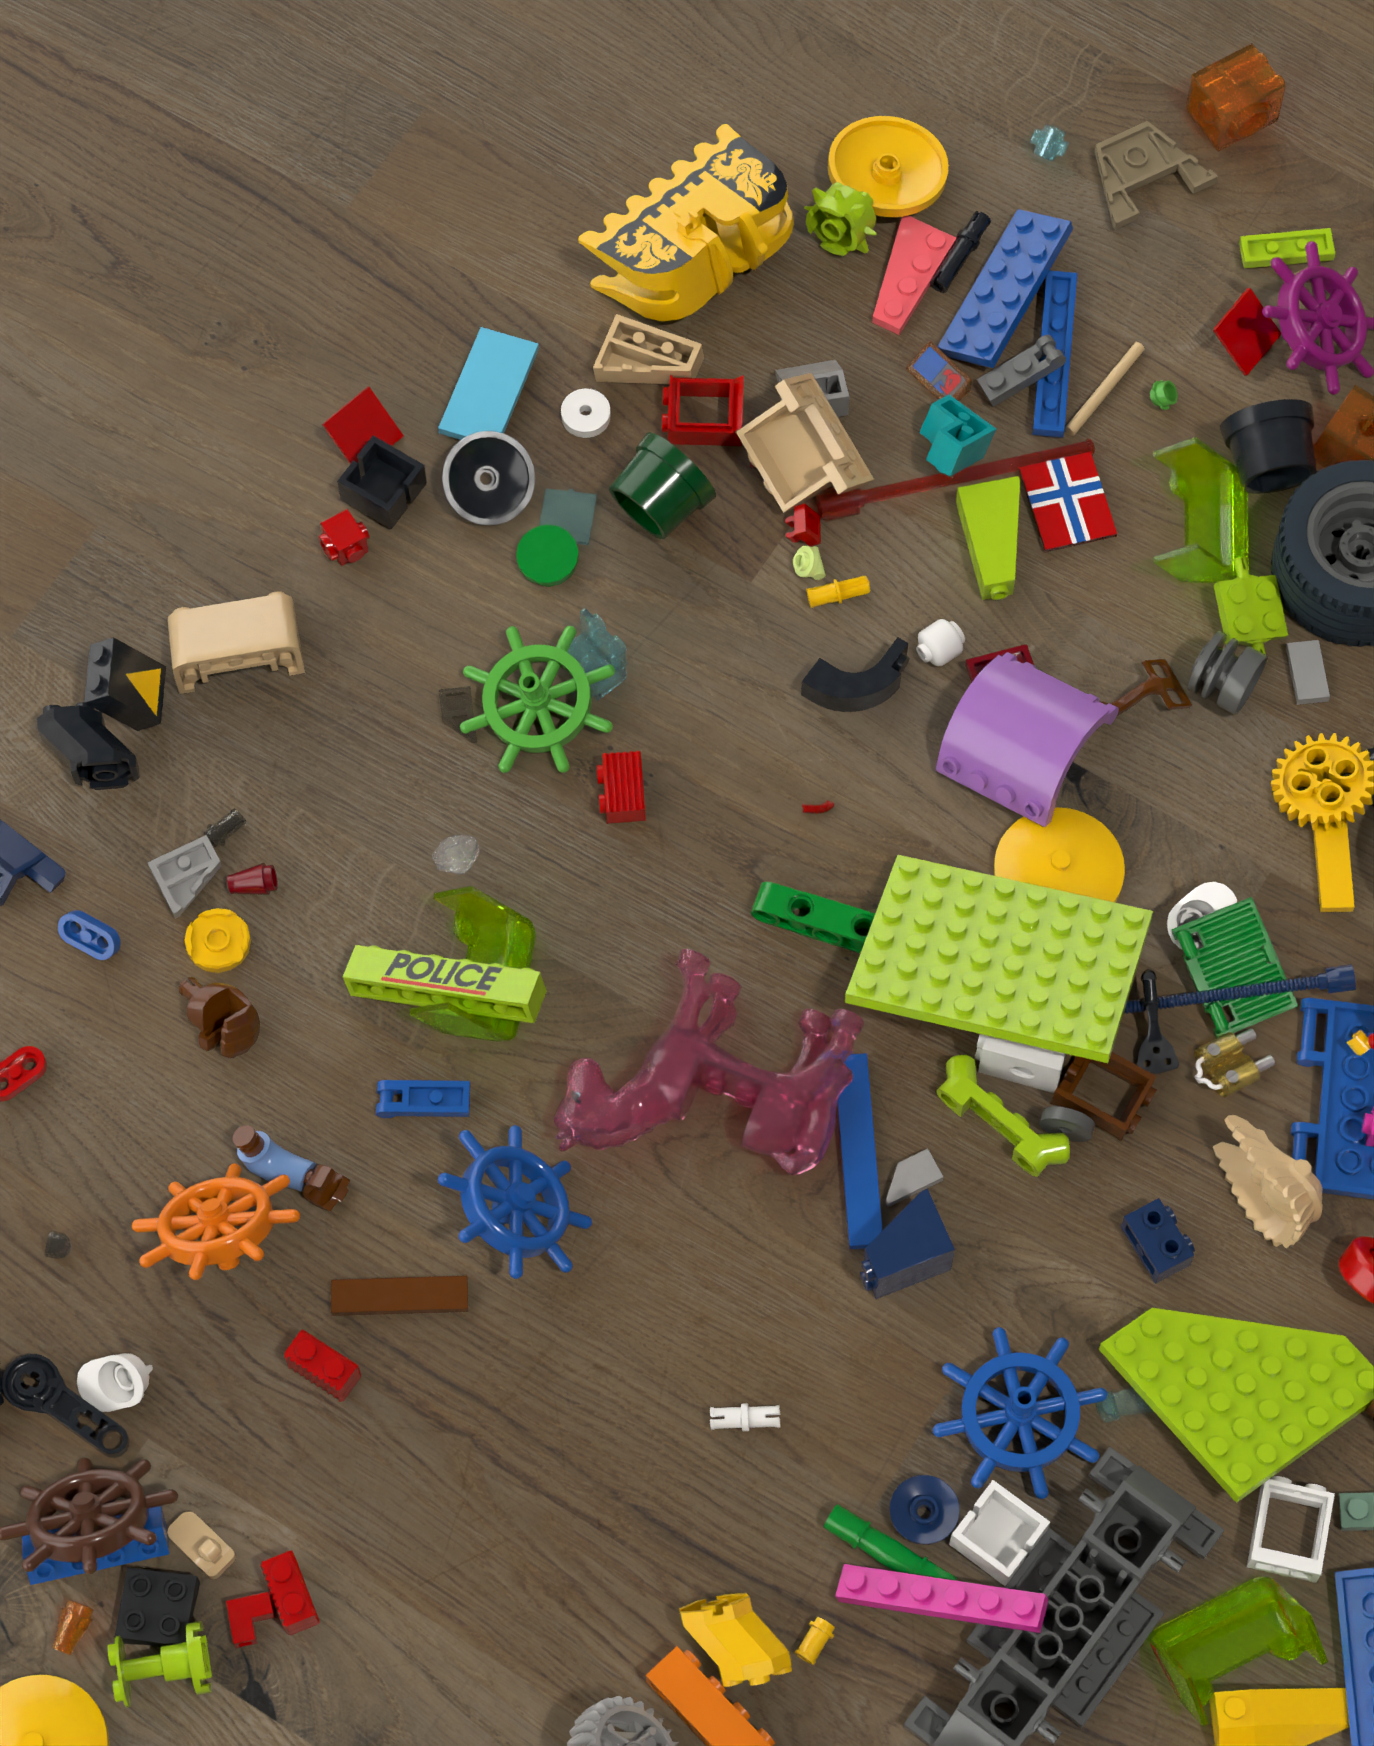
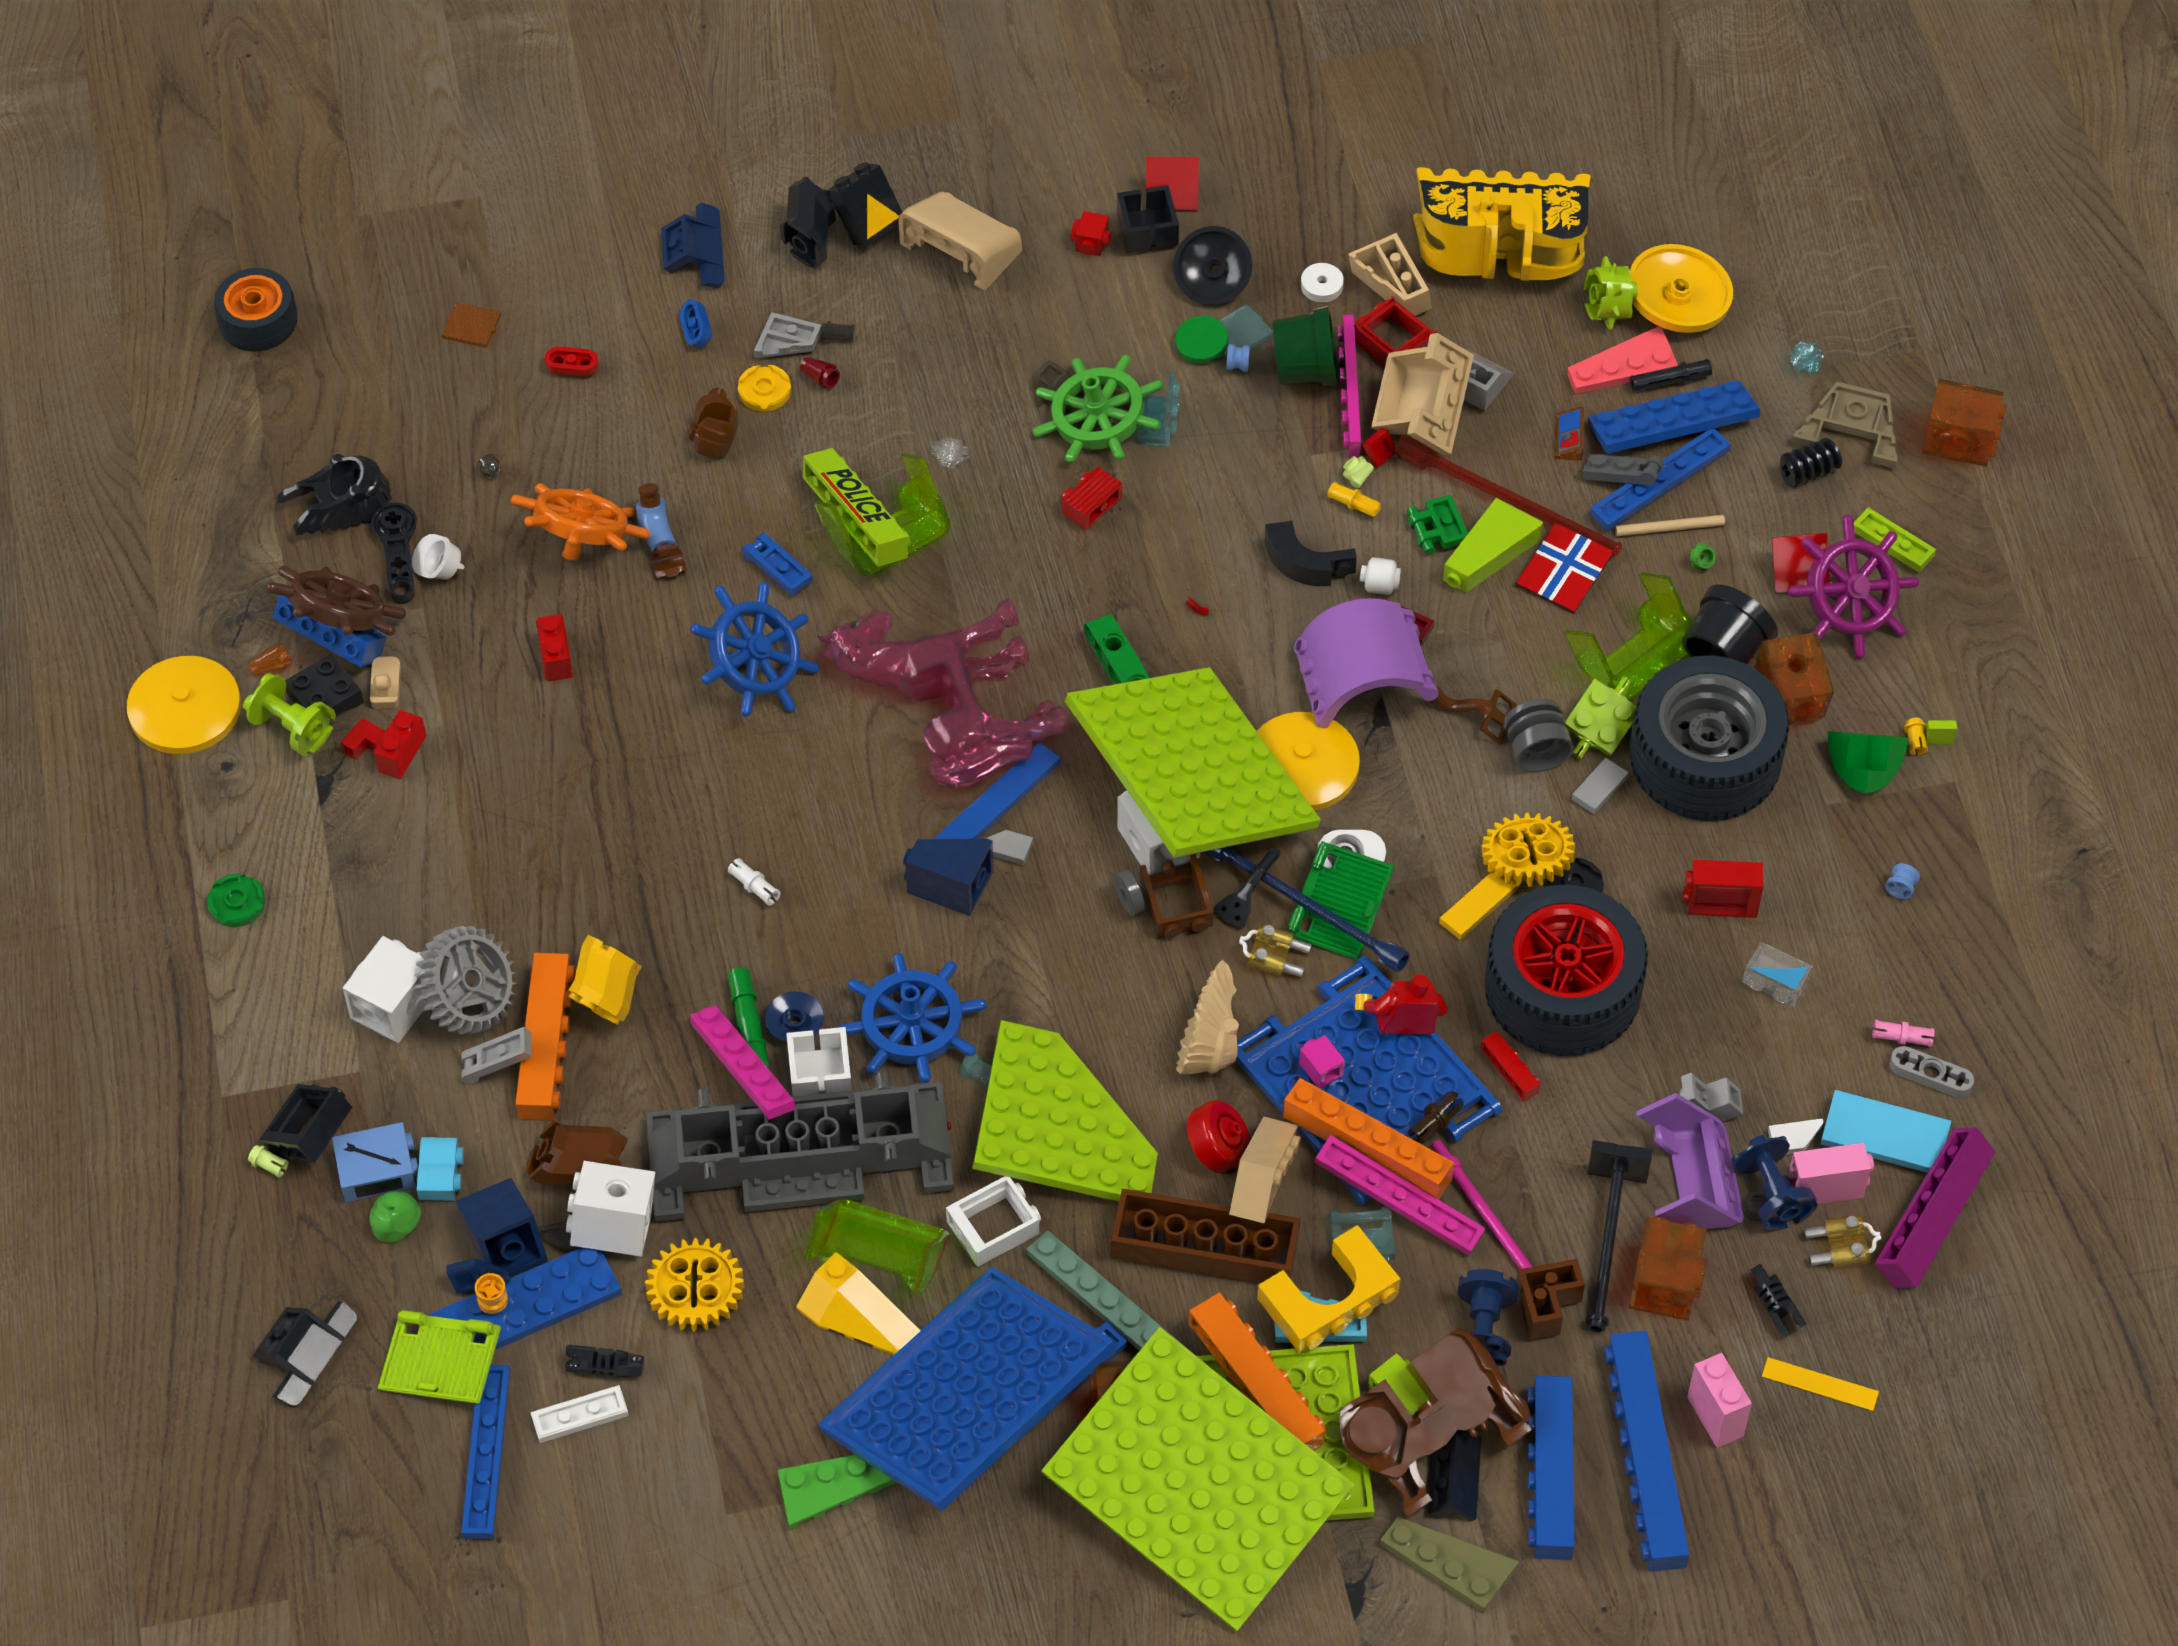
camera: 45 degrees right, 10 degrees down
reddish brown tile [331,1276,468,1316] -> none
medium azure tile [438,327,539,440] -> none
yellow pin [795,1617,835,1665] -> none
teal brick [919,395,996,477] -> none
lime plate [936,1055,1070,1177] -> none
dark blue brick [1121,1198,1195,1284] -> none
none -> medium blue wheel [1226,344,1250,372]
none -> dark pink plate [1337,315,1361,459]
none -> green plate [1407,495,1468,555]
none -> black piece [1780,438,1842,487]

